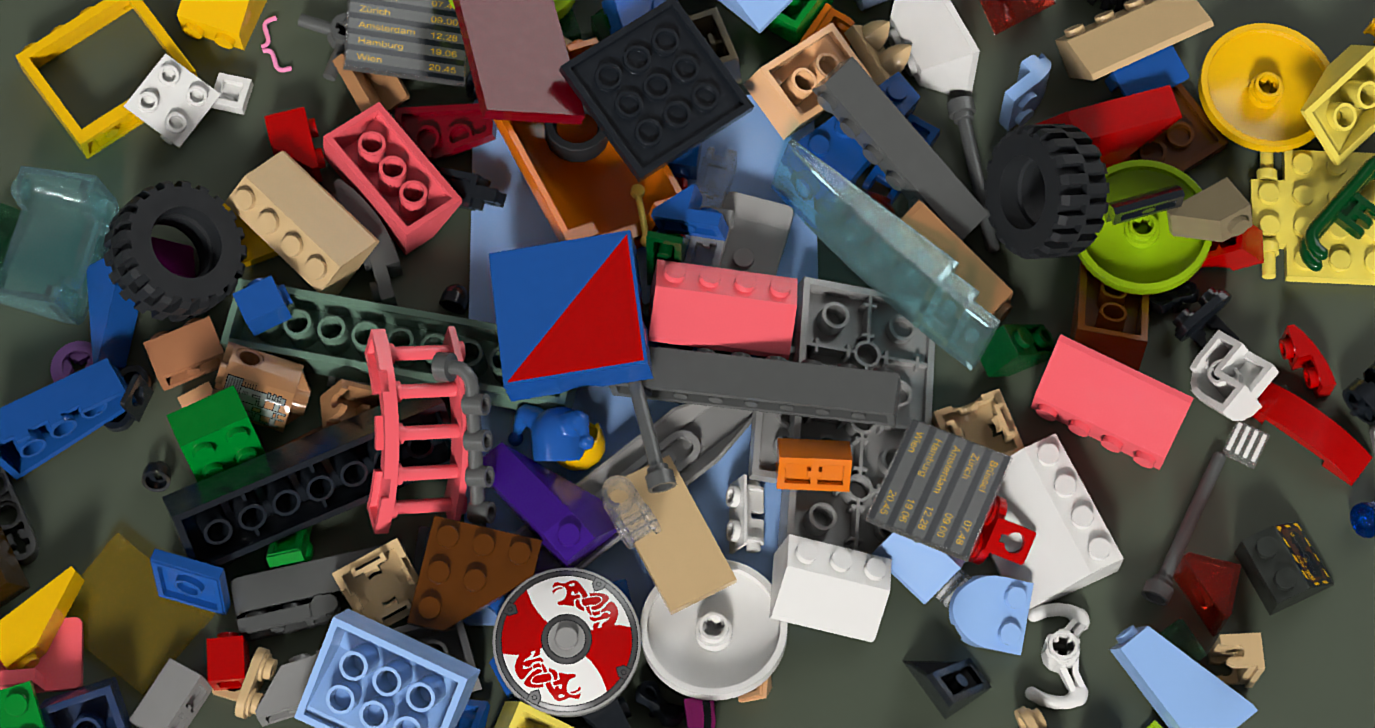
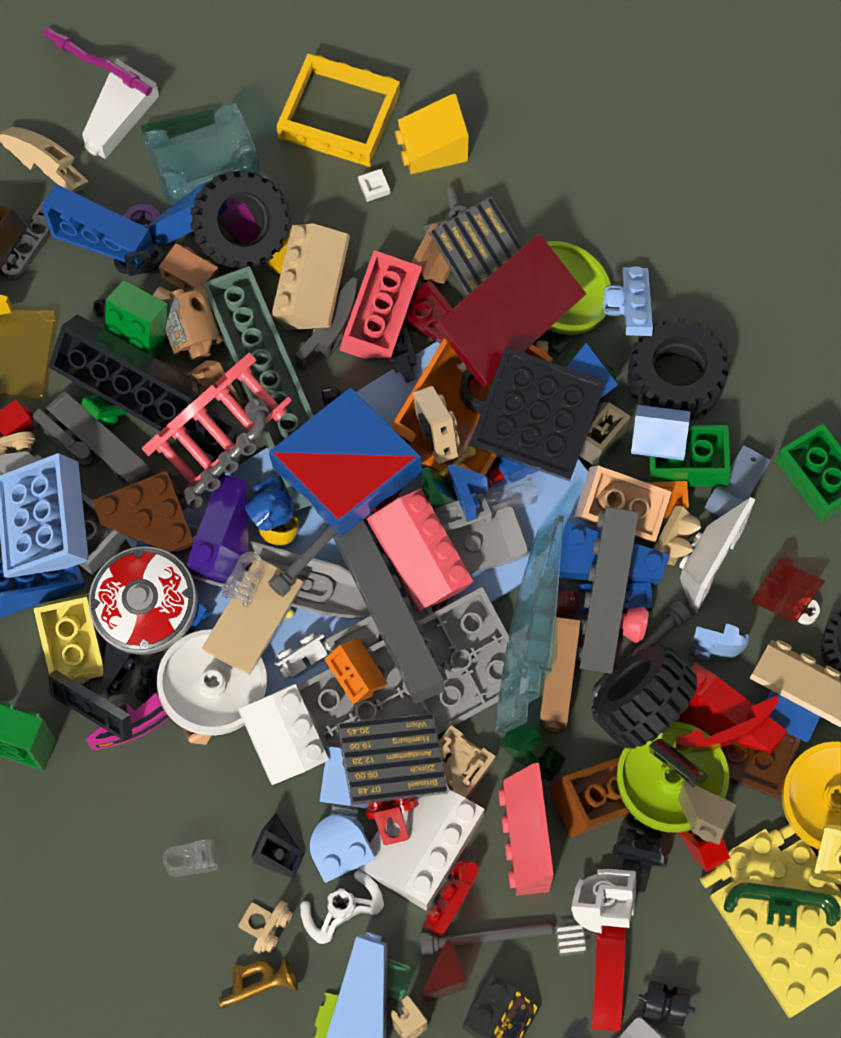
camera: 55 degrees right, 0 degrees up
white hinge [124,53,221,148] -> none
blue tile [150,549,231,615] -> none
blue brick [232,276,293,336] -> none
bright pink piece [261,16,292,73] -> none
red slope [264,107,326,182] -> none
tan brick [332,538,419,627] -> none
red slope [1279,324,1337,399] -> none
none -> tan piece [413,386,460,464]
none -> red hinge [423,860,479,935]
none -> coral cone [620,607,649,643]
none -> red slope [673,696,779,752]

